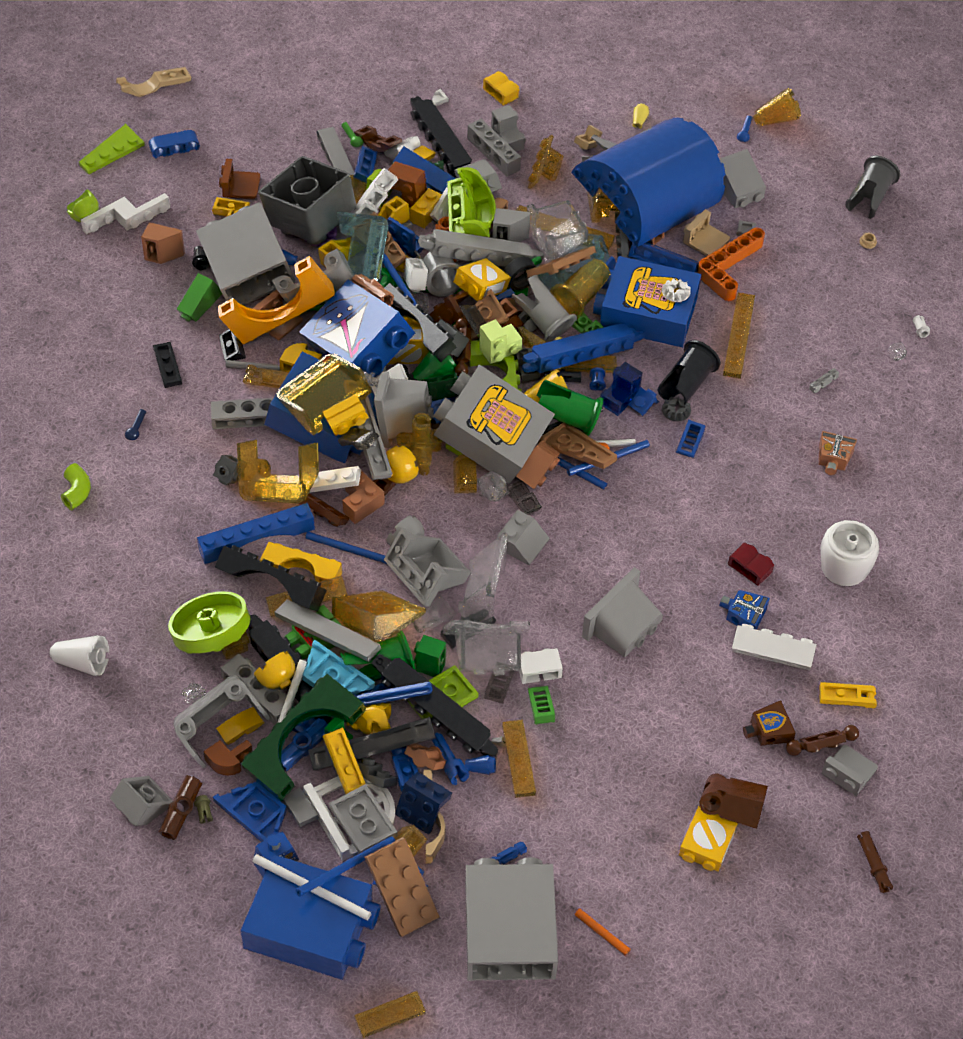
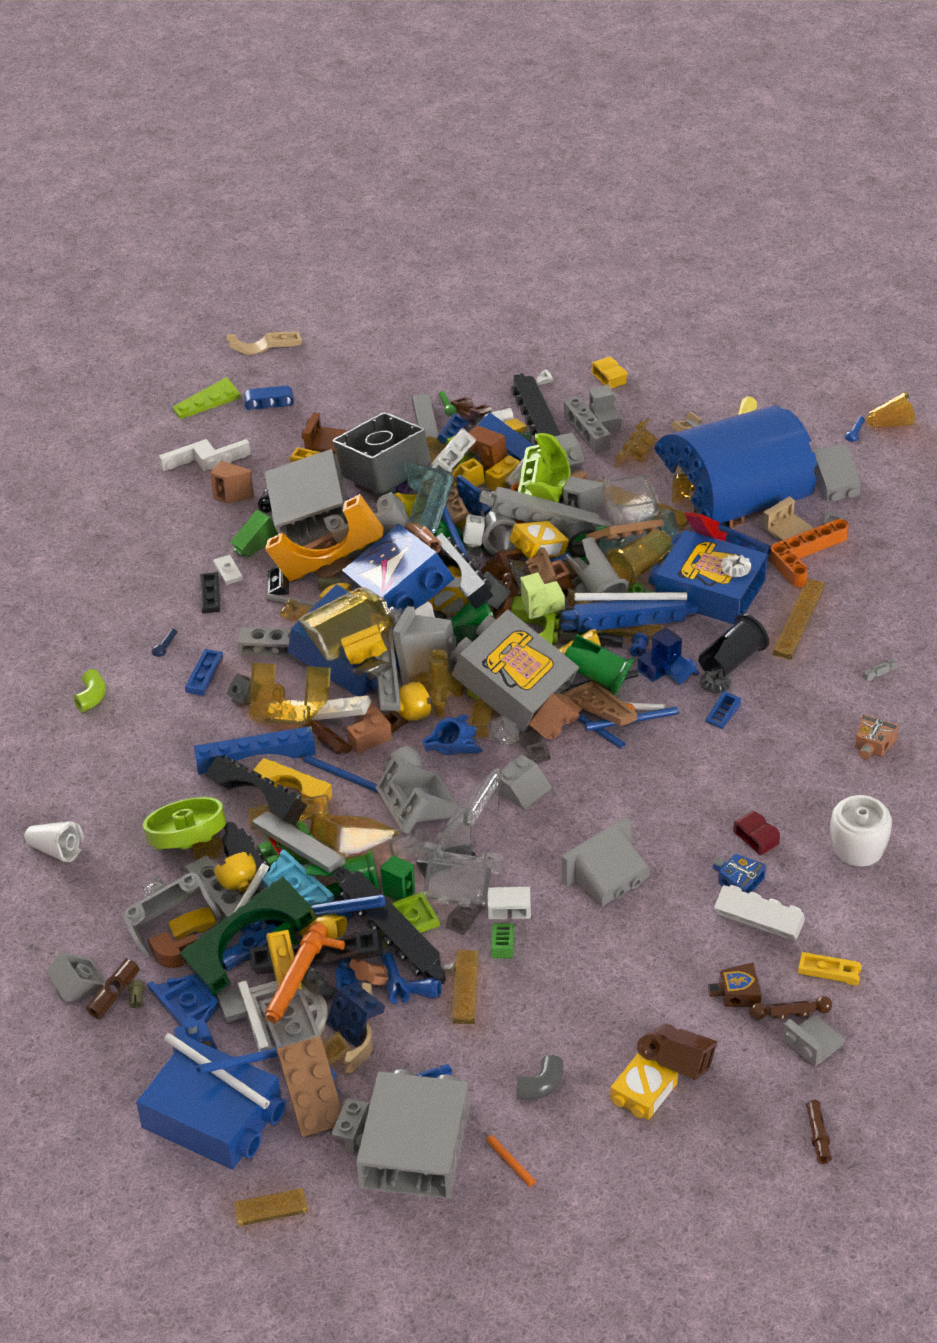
camera: 15 degrees right, 10 degrees down
lime piece [67,189,99,222] -> none
none -> blue plate [185,649,223,696]
none -> white plate [213,555,243,585]
none -> orange cylinder [265,922,345,1023]
none -> olive pin [318,576,341,590]
none -> light grey bracket [332,1098,369,1154]
none -> blue piece [422,715,482,755]
none -> dark grey cylinder [517,1055,563,1100]
none -> white piece [574,592,687,601]
none -> red slope [685,512,727,542]

